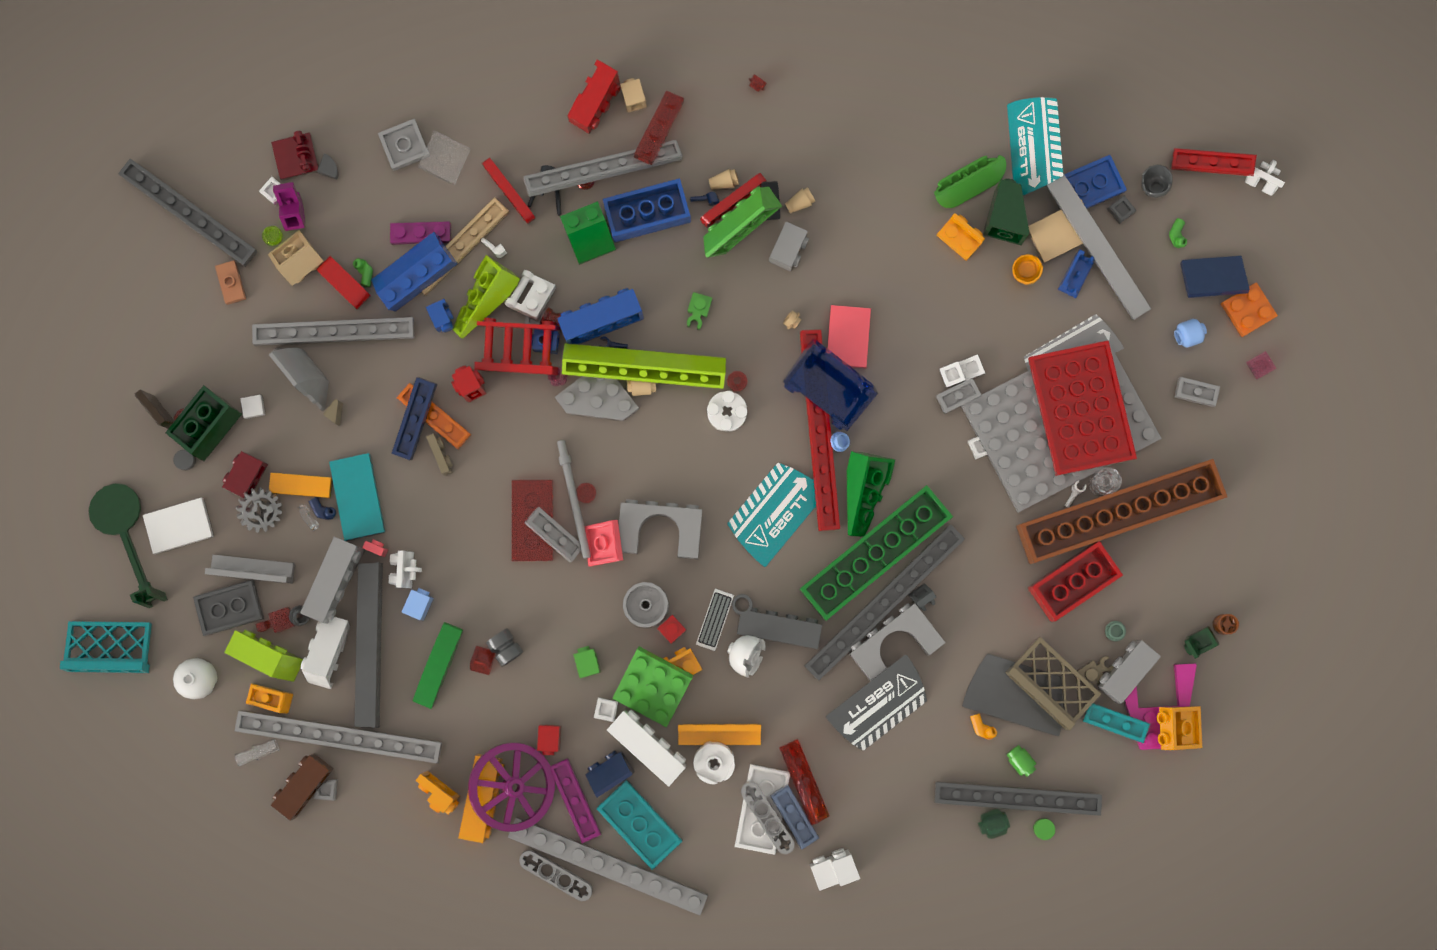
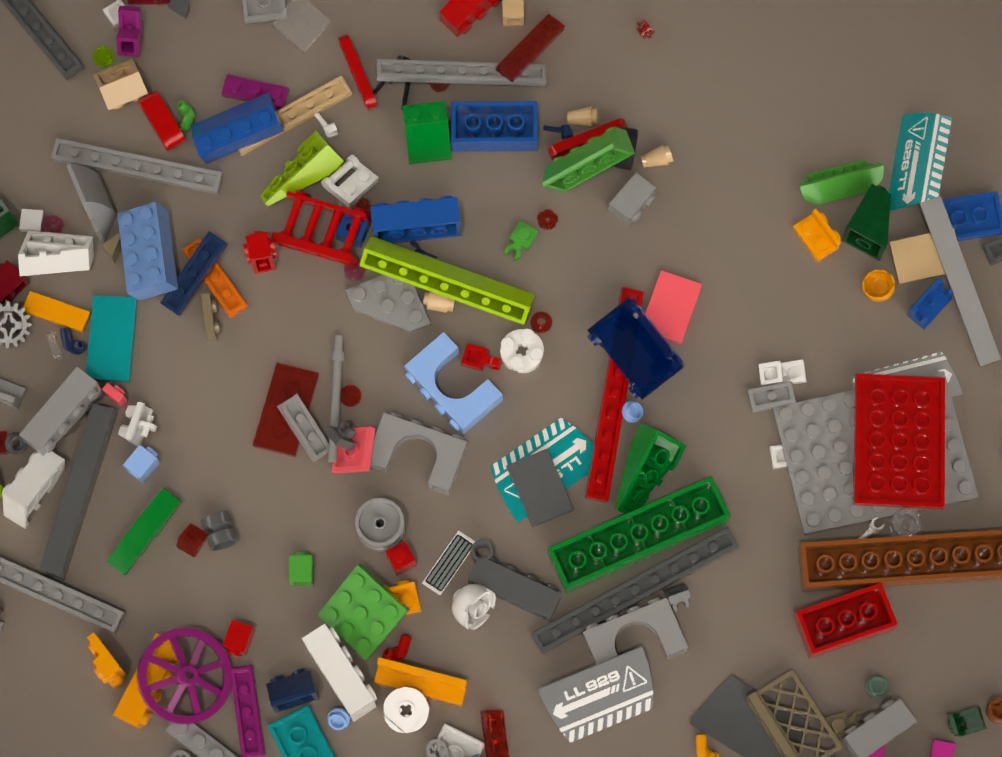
camera: 15 degrees right, 10 degrees down
nougat plate [215,260,246,305] -> none
blue brick [426,299,454,333] -> none
white tile [594,697,618,722] -> none
tan plate [783,310,801,329] -> none
none -> white wedge [18,230,94,276]
none -> clear pink plate [42,215,63,233]
none -> medium blue brick [117,201,178,301]
none -> dark grey tile [326,421,356,451]
none -> light blue plate [327,708,350,730]
none -> red arm [383,634,412,662]
none -> light blue arch [404,332,503,435]
none -> red plate [461,343,502,371]
none -> dark grey tile [506,449,574,528]
none -> clear red plate [537,209,558,230]

